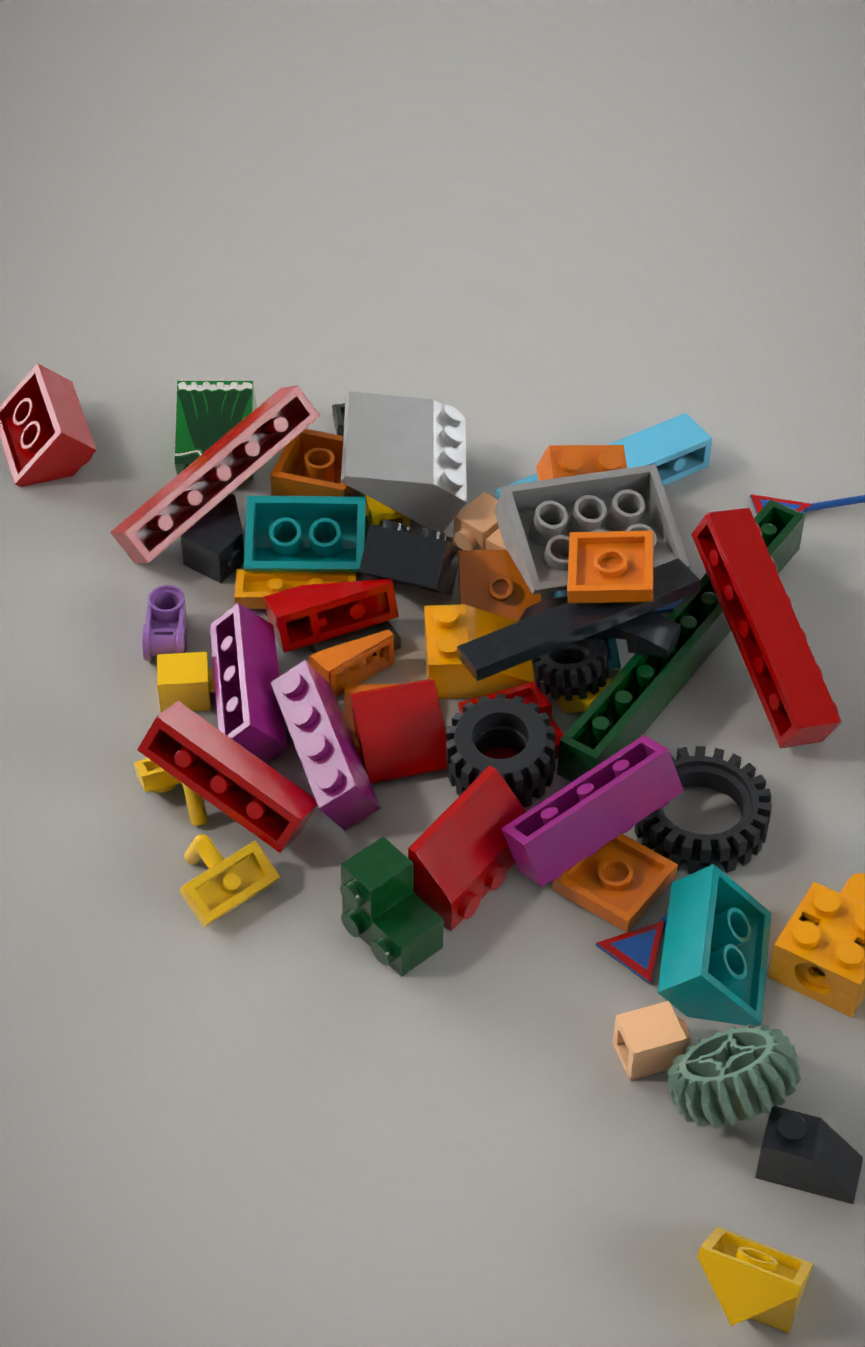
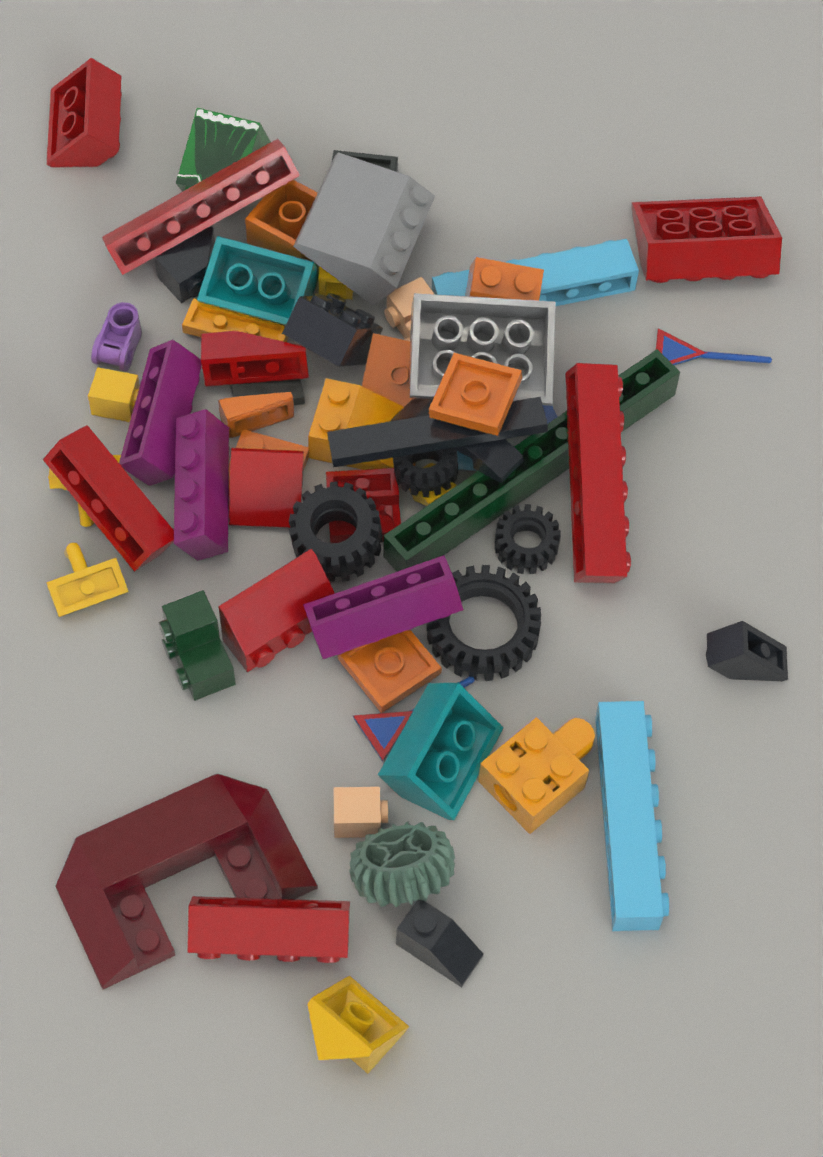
camera: 15 degrees right, 15 degrees up
none -> dark red slope [55,774,318,990]
none -> red brick [187,896,350,963]
none -> black tyre [494,504,561,574]
none -> red slope [632,196,782,283]

